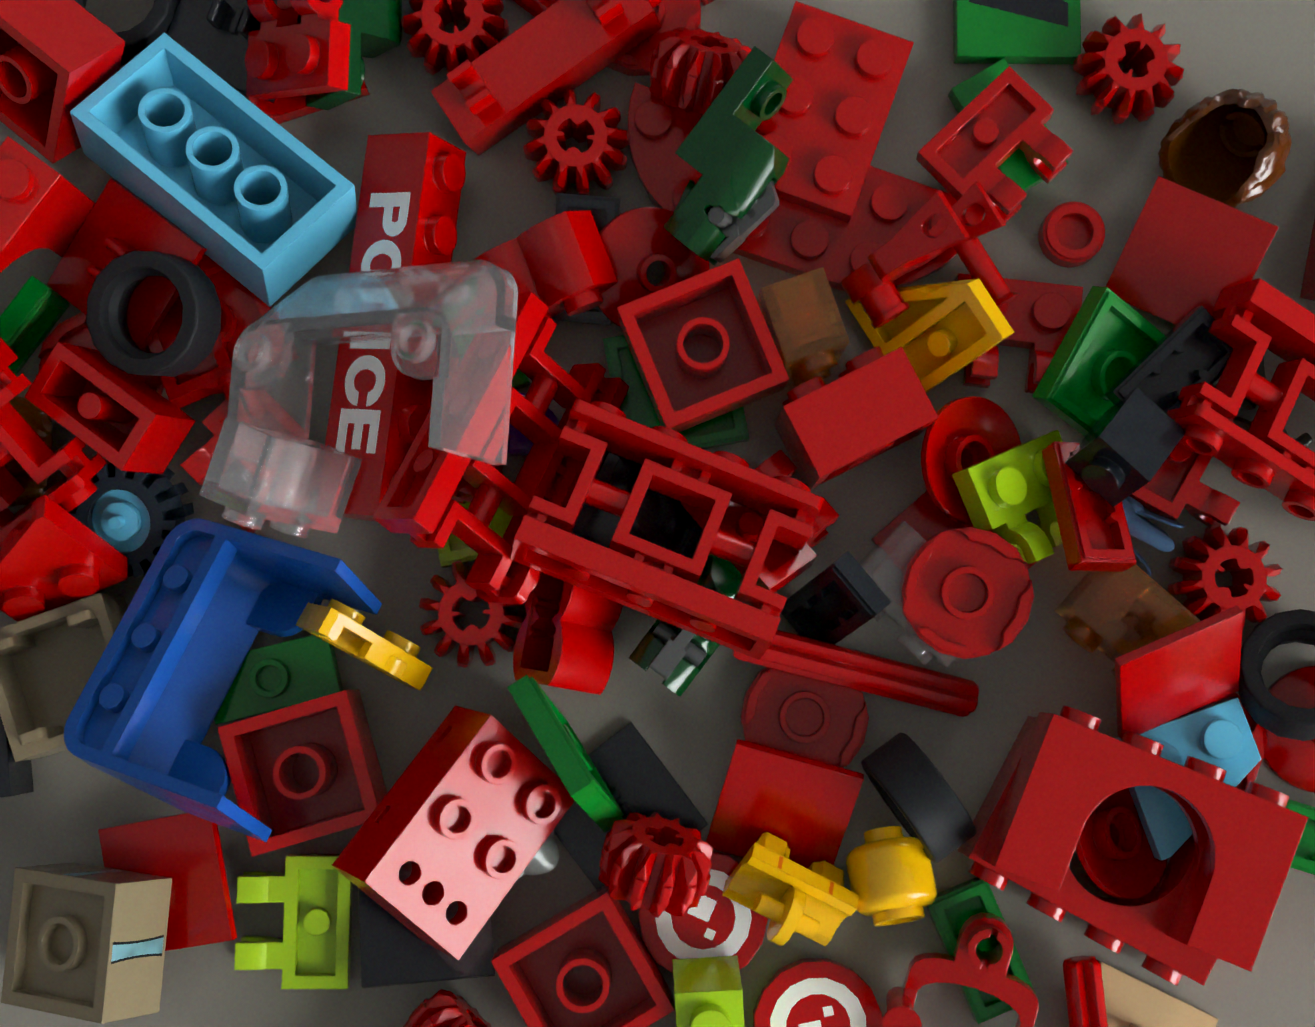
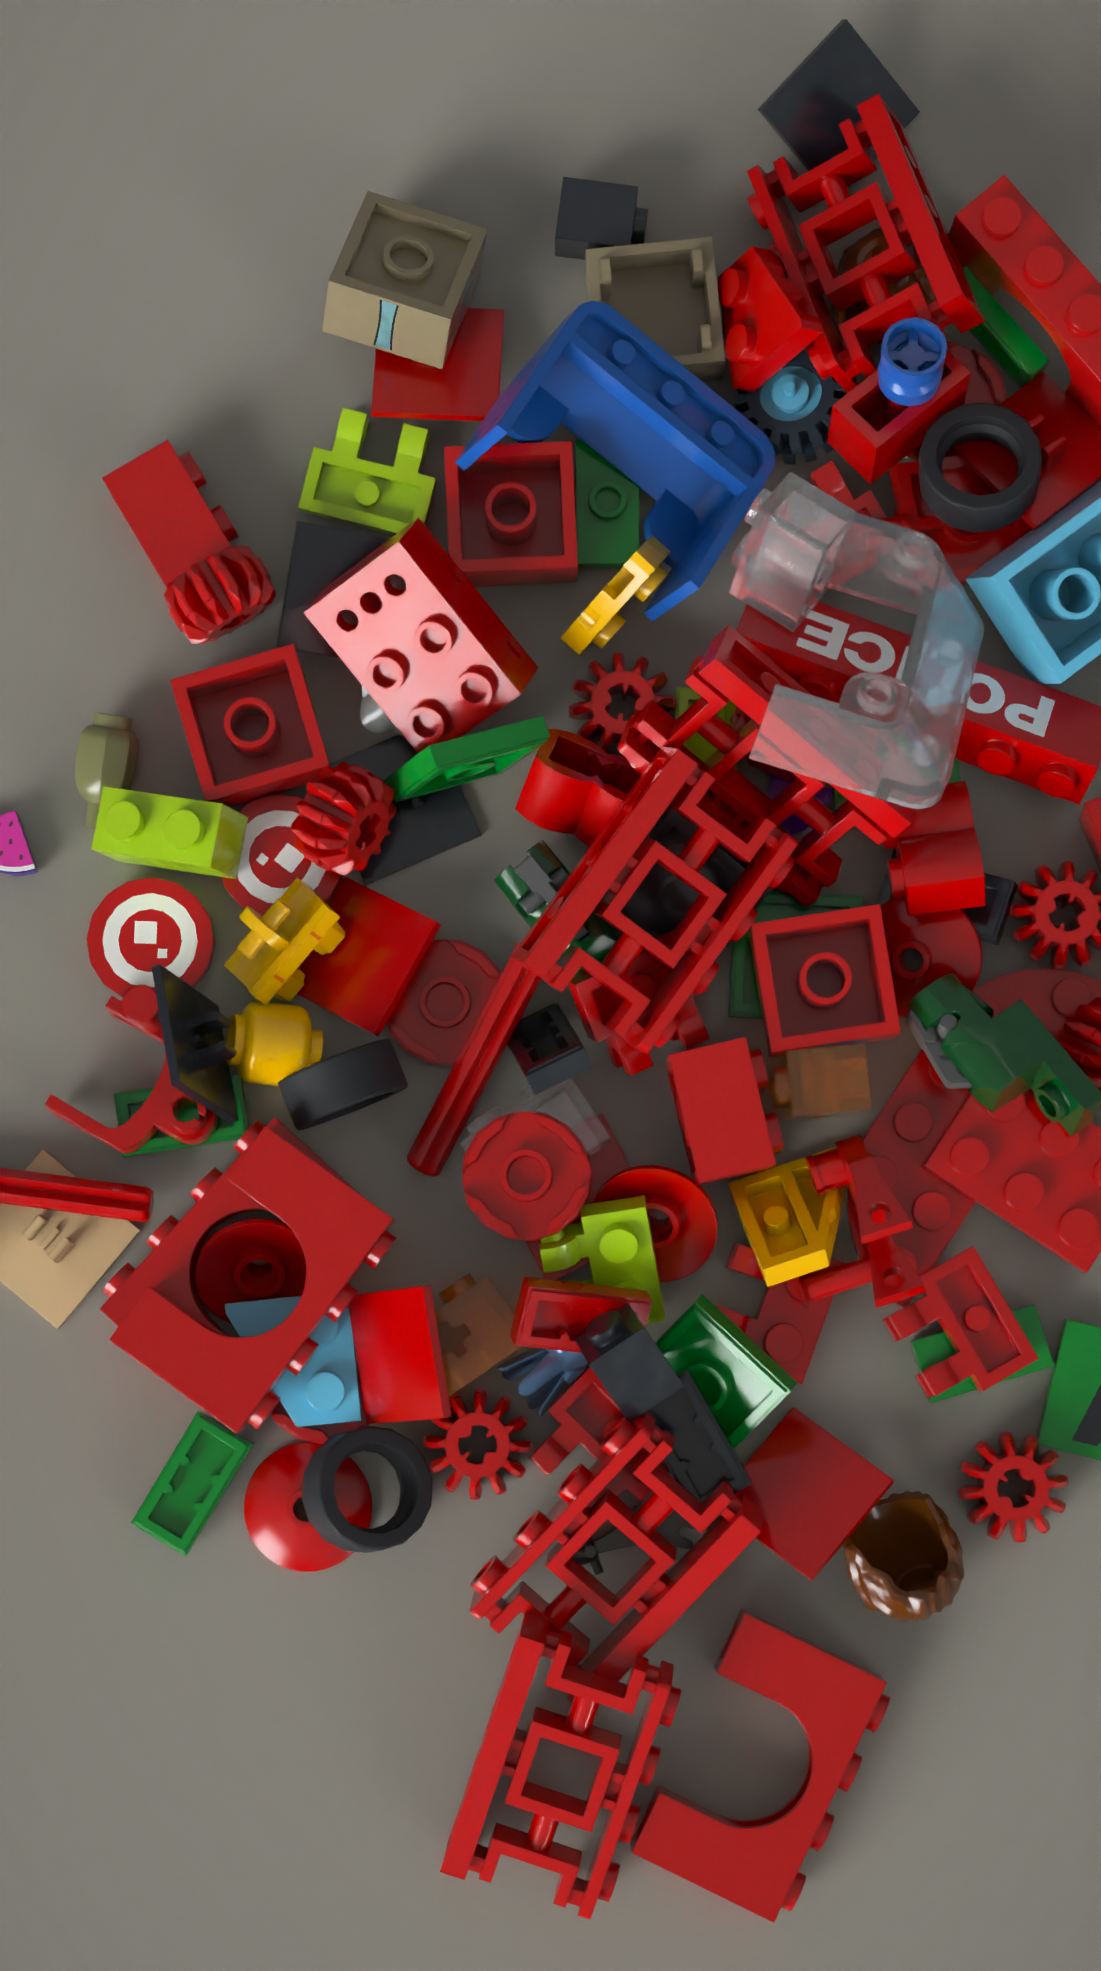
camera: 105 degrees right, 0 degrees up
red tile [1038,201,1105,268] -> none
none -> black piece [152,964,239,1123]
none -> blue wheel [877,317,947,406]

